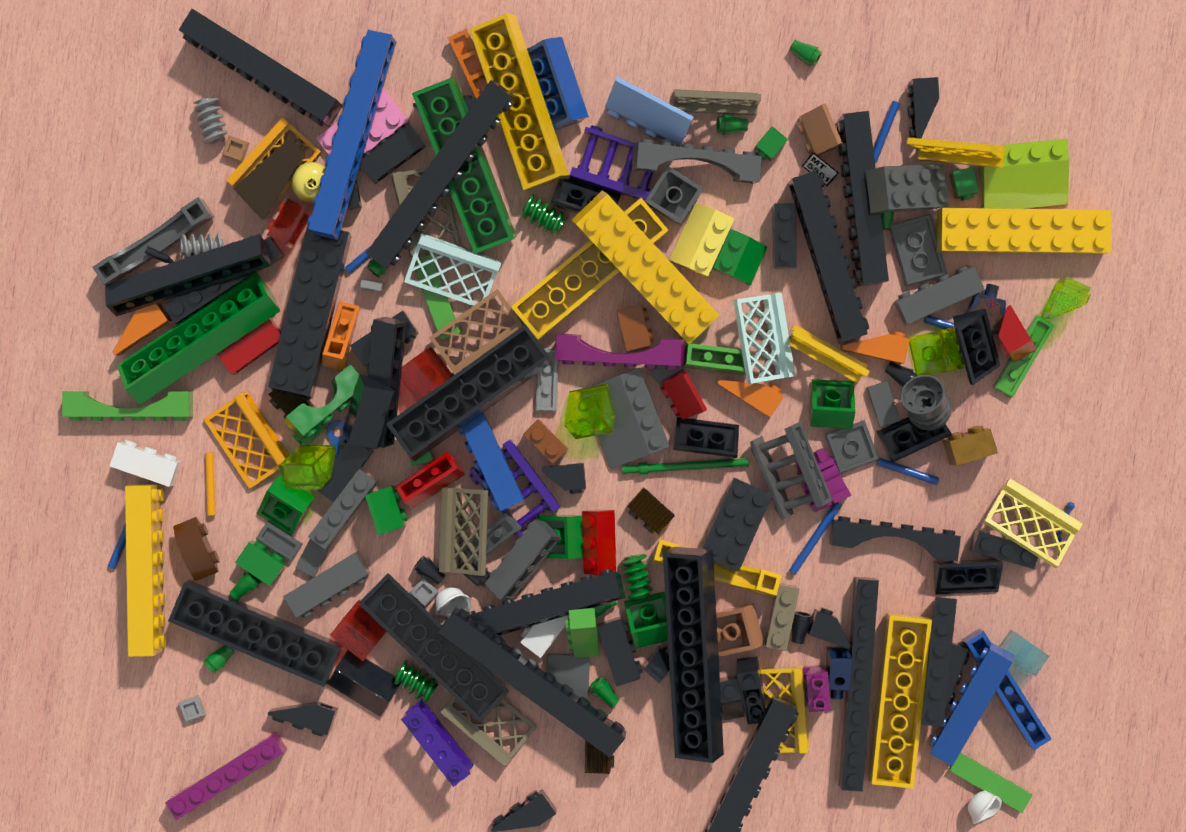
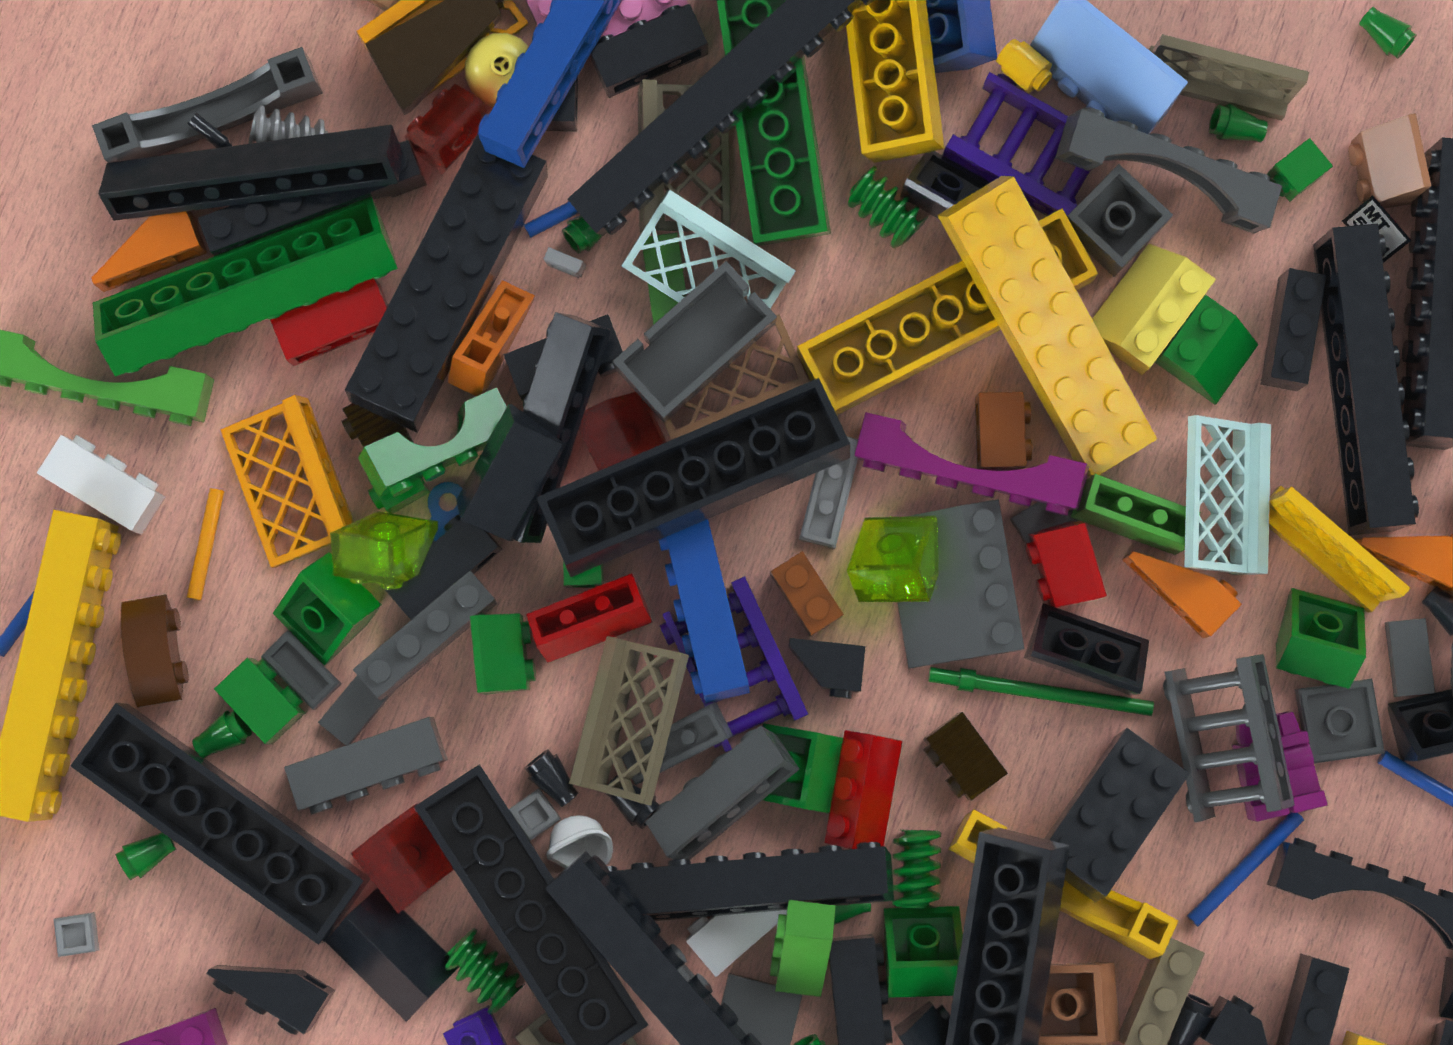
camera: 15 degrees right, 5 degrees down
none -> dark grey piece [612,261,777,423]
none -> yellow brick [996,39,1053,93]

